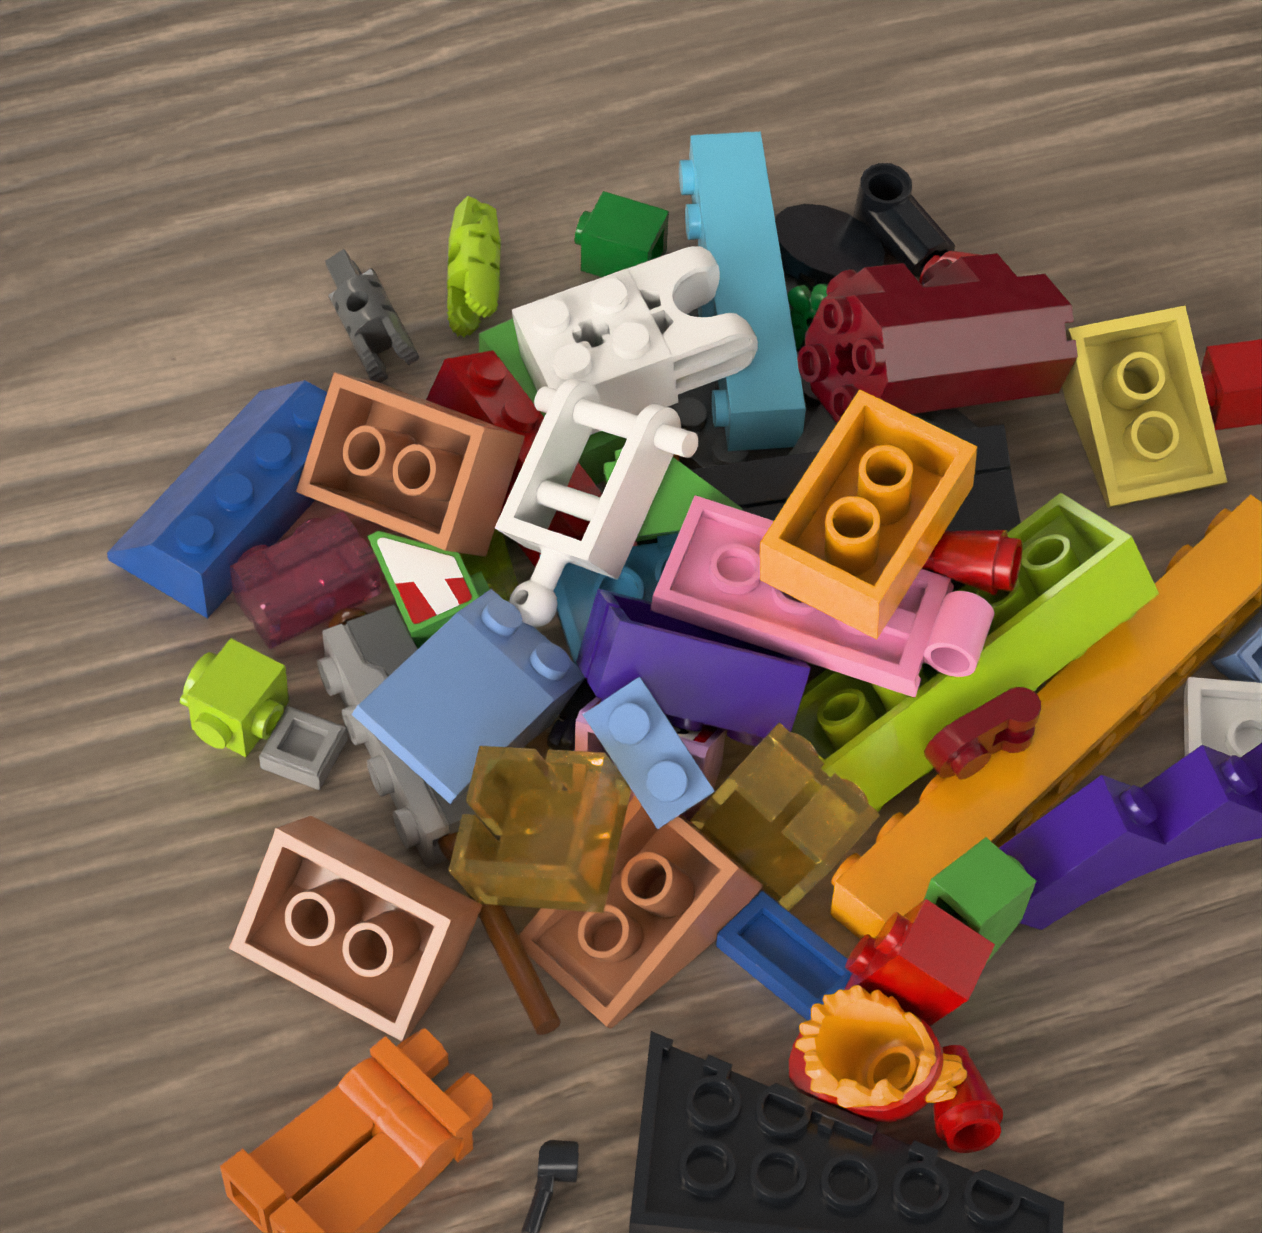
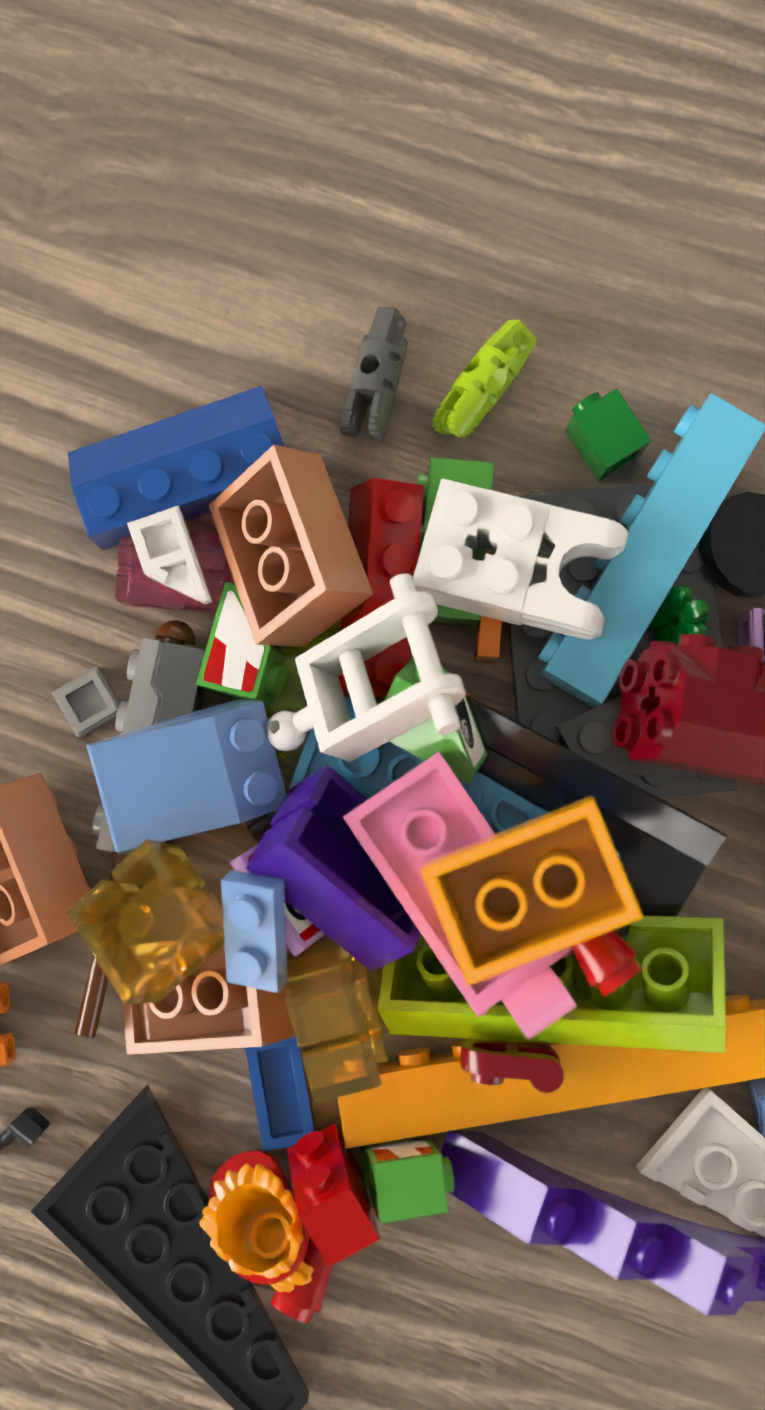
camera: 40 degrees right, 30 degrees up
lime brick [179,638,289,757] -> none
none -> white tile [127,506,213,604]

